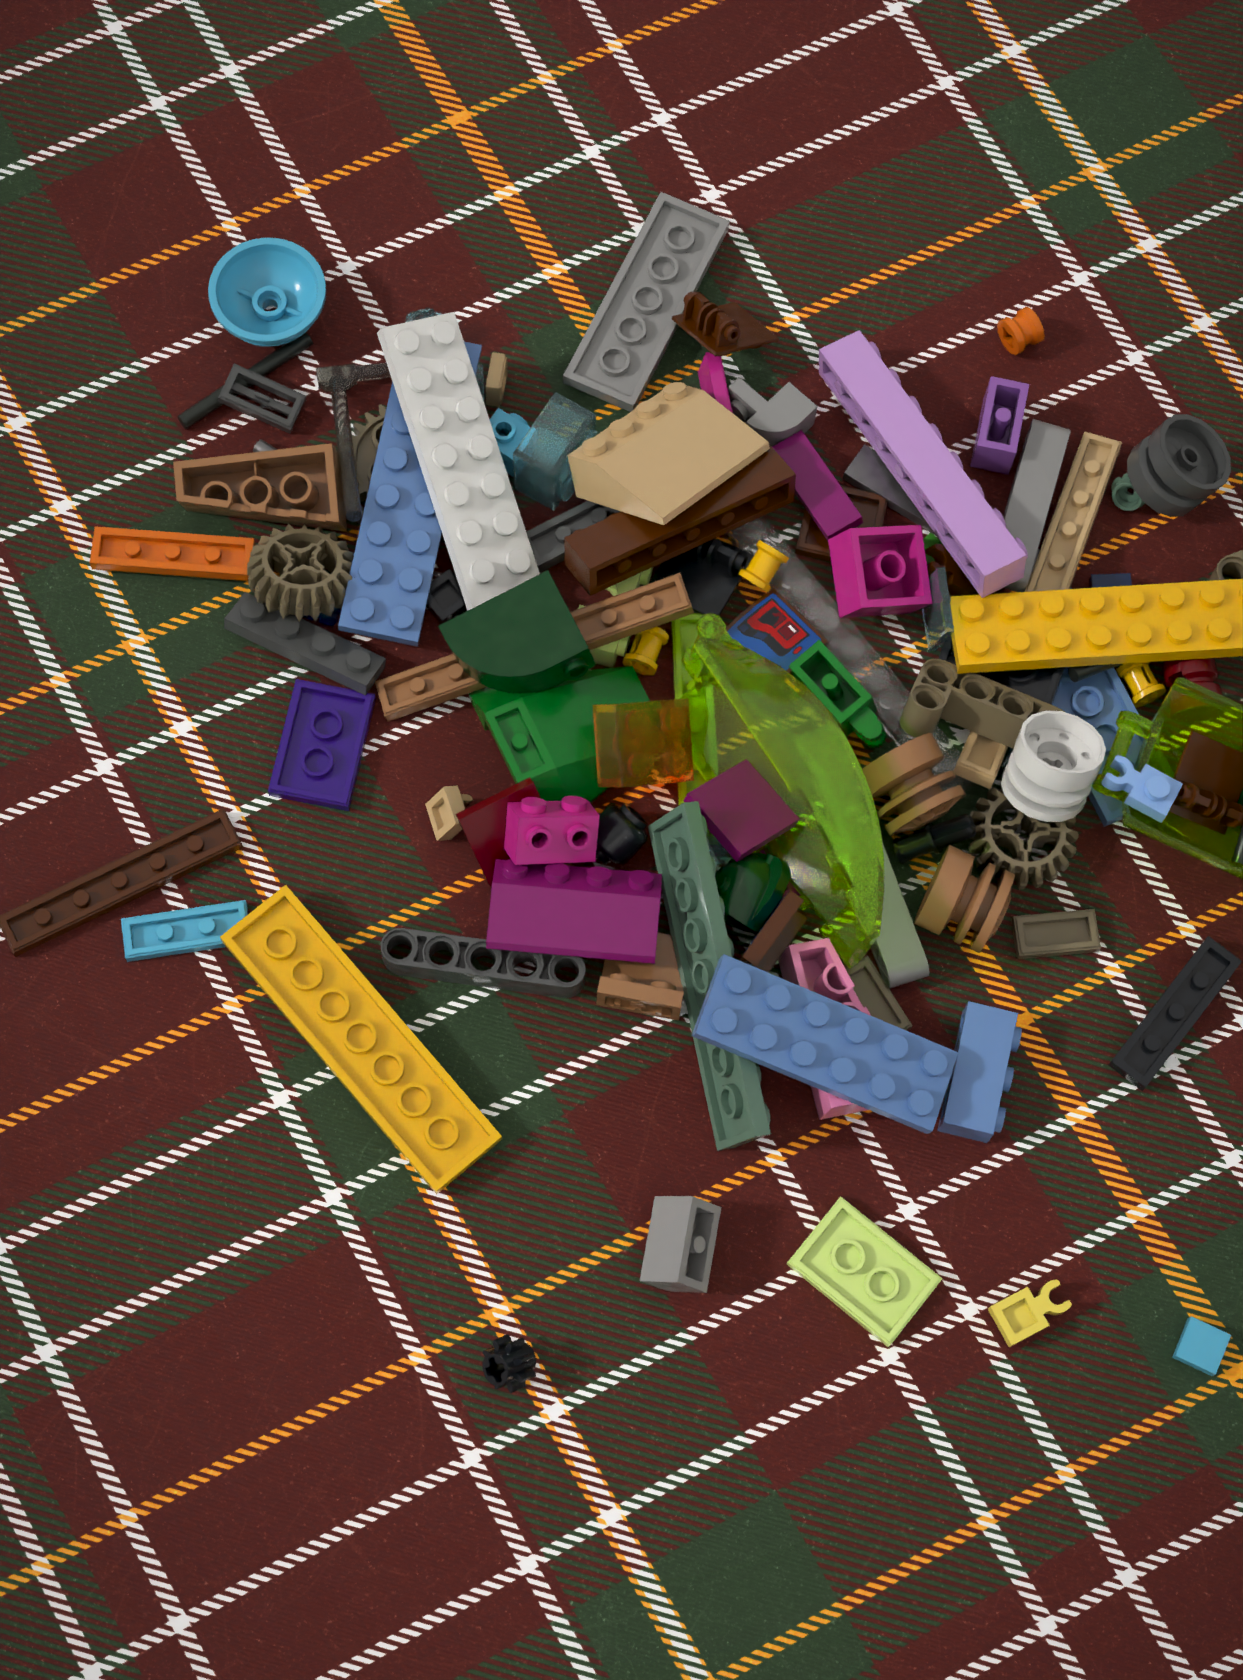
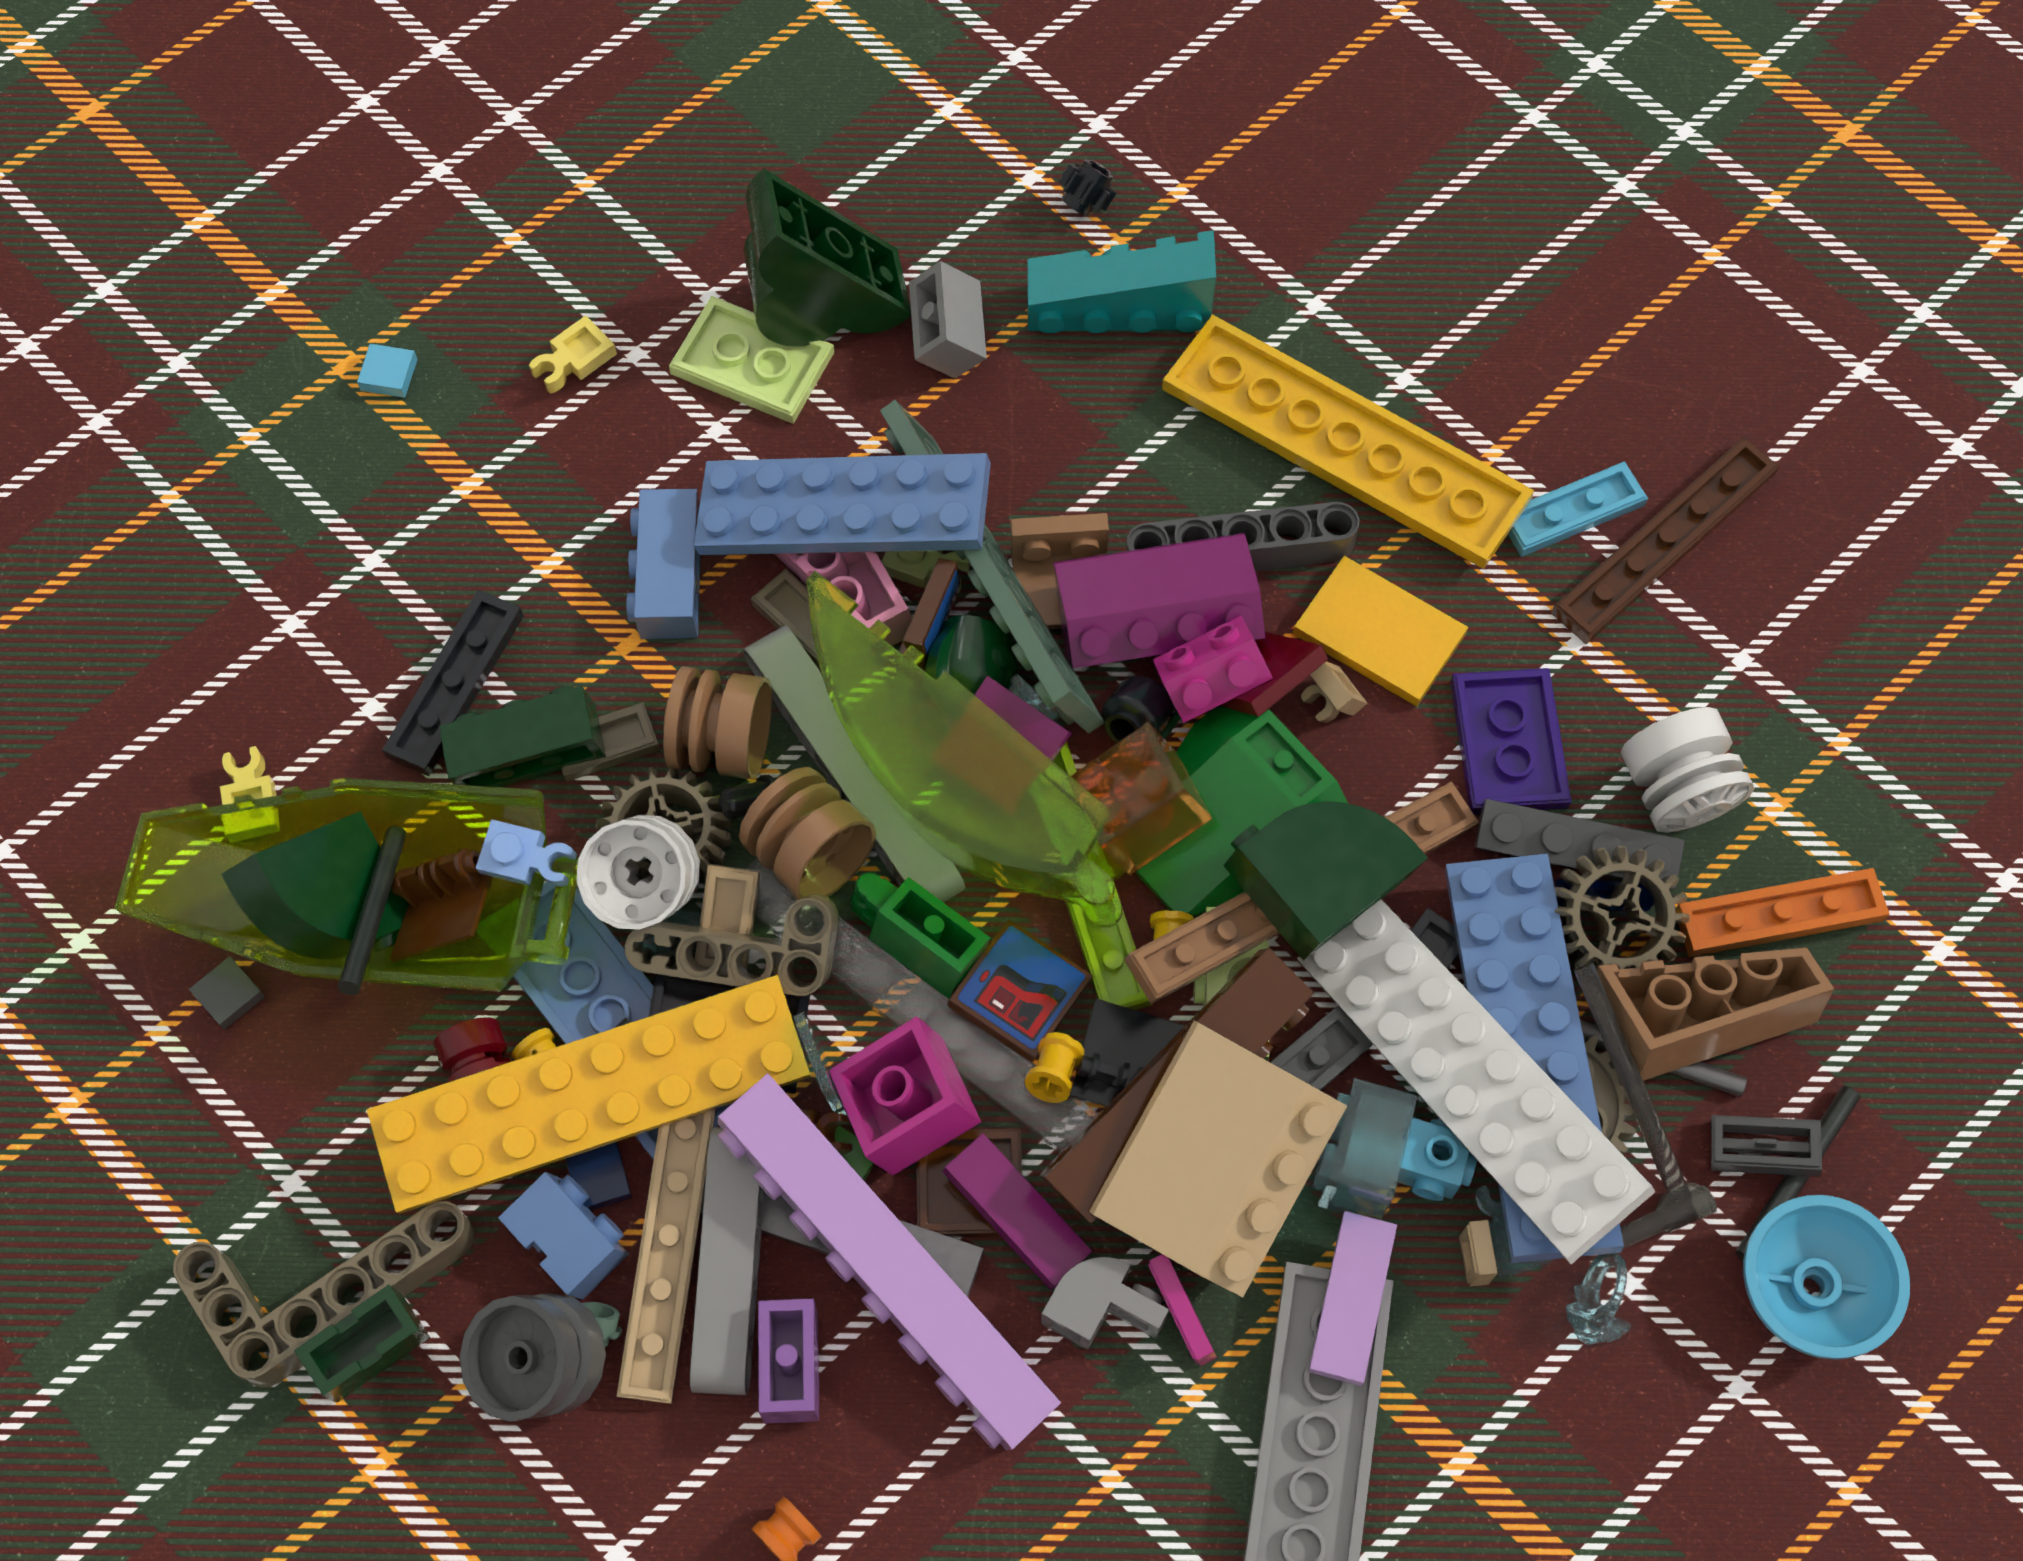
camera: 170 degrees right, 5 degrees down
reddish brown hinge [672,292,779,356] -> none
none -> dark green brick [439,686,606,797]
none -> medium blue brick [498,1172,629,1300]
none -> dark green brick [743,168,911,346]
none -> teal wedge [1027,230,1216,334]
none -> yellow tile [1293,556,1468,707]
none -> lavender tile [1308,1211,1397,1386]
none -> white wheel [1620,707,1755,833]

